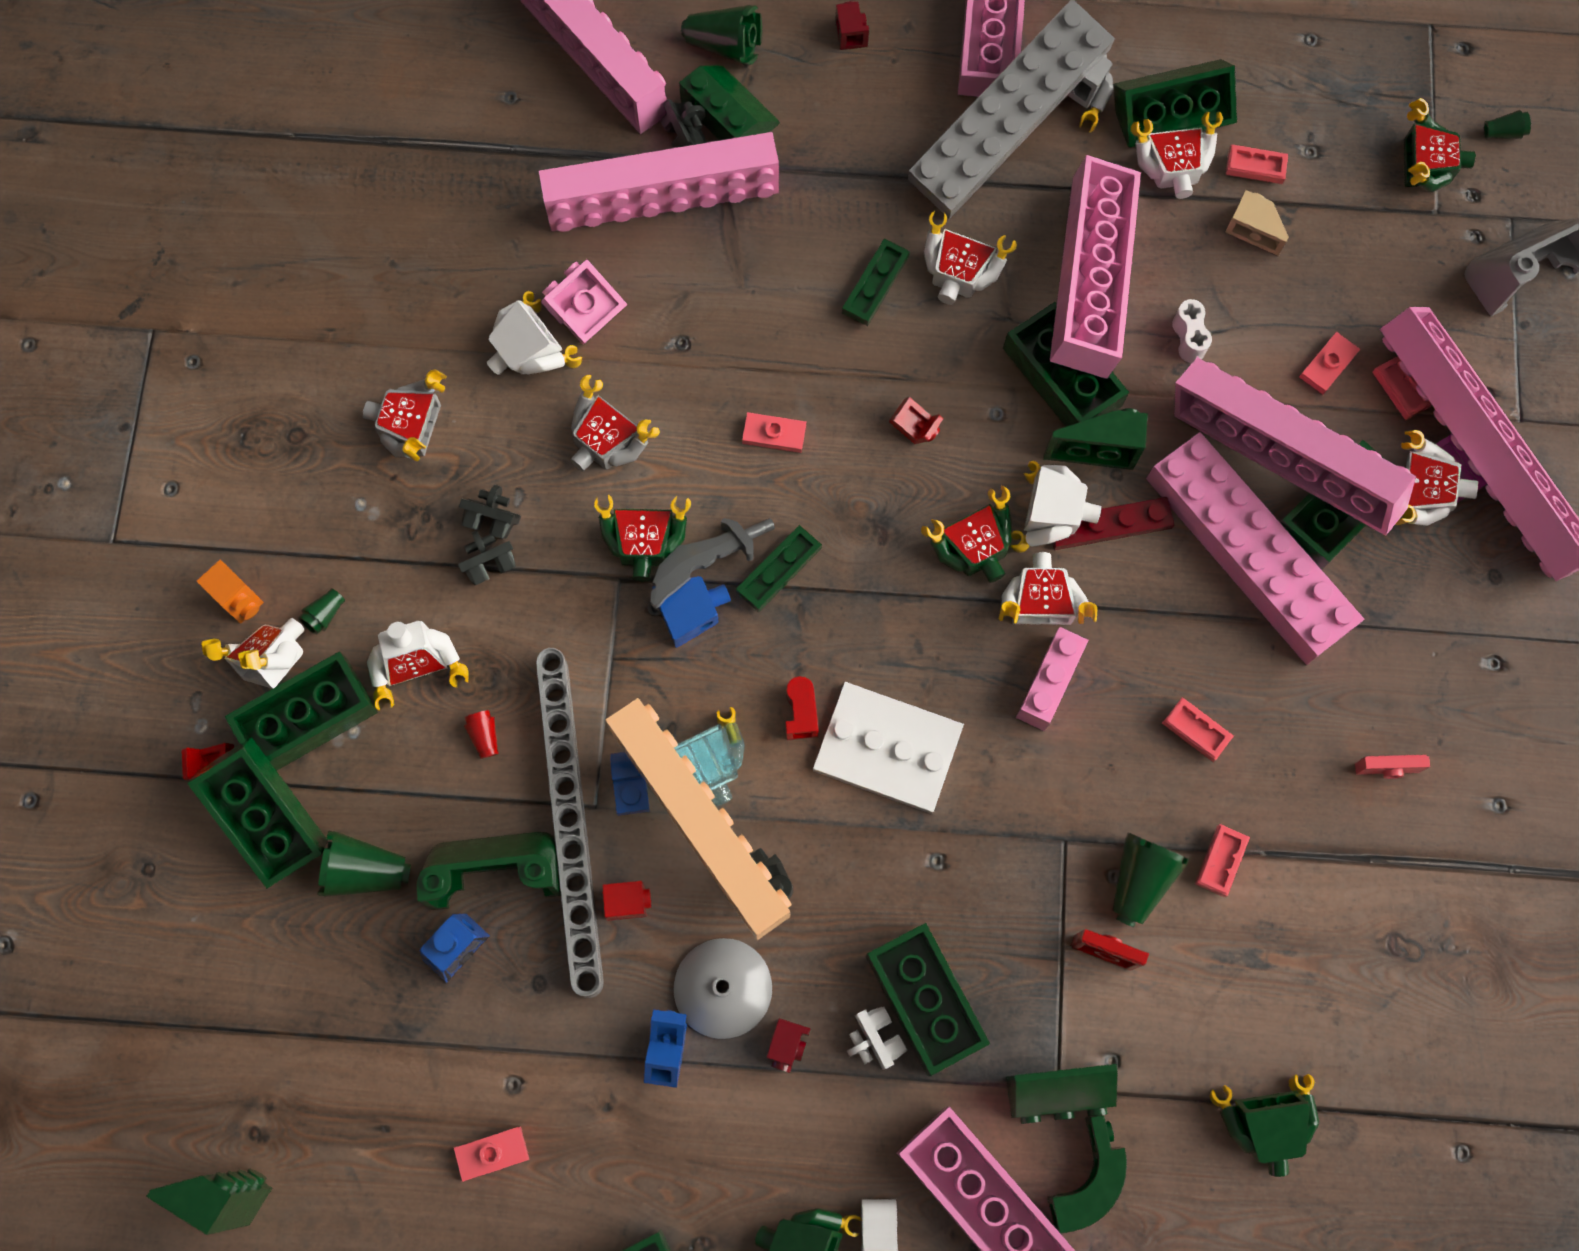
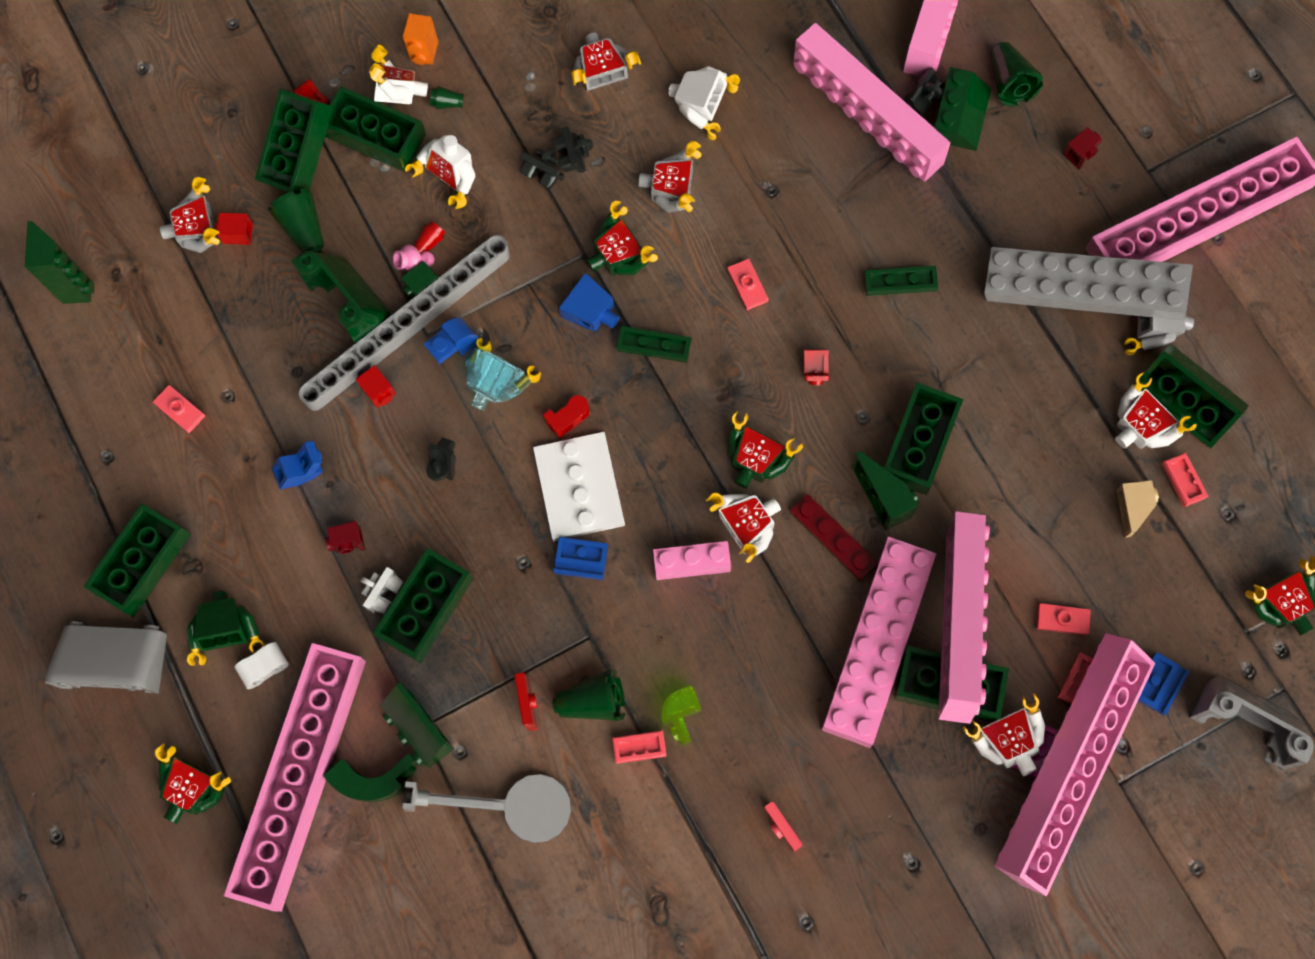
camera: 65 degrees right, 0 degrees up
blue torso [419,914,490,983] -> none
bright pink plate [541,260,627,345] -> none
light nougat brick [605,698,792,940] -> none
dark grey sword [650,518,775,608] -> none
light grey dish [674,938,772,1039] -> none
torso [924,211,1017,305] -> none
white torso [1010,461,1101,553] -> none
bright pink brick [1050,155,1141,379] -> none
coral plate [1162,697,1234,762] -> none
white axle [1172,299,1212,363] -> none
dark green torso [1210,1074,1319,1177] -> none
none -> torso [159,177,220,253]
none -> red brick [214,213,253,245]
none -> bright pink animal [393,244,435,273]
none -> dark green brick [401,261,438,299]
none -> light grey piece [403,774,571,843]
none -> blue plate [553,537,609,580]
none -> clear neon green brick [661,685,702,747]
none -> blue plate [1138,652,1190,716]

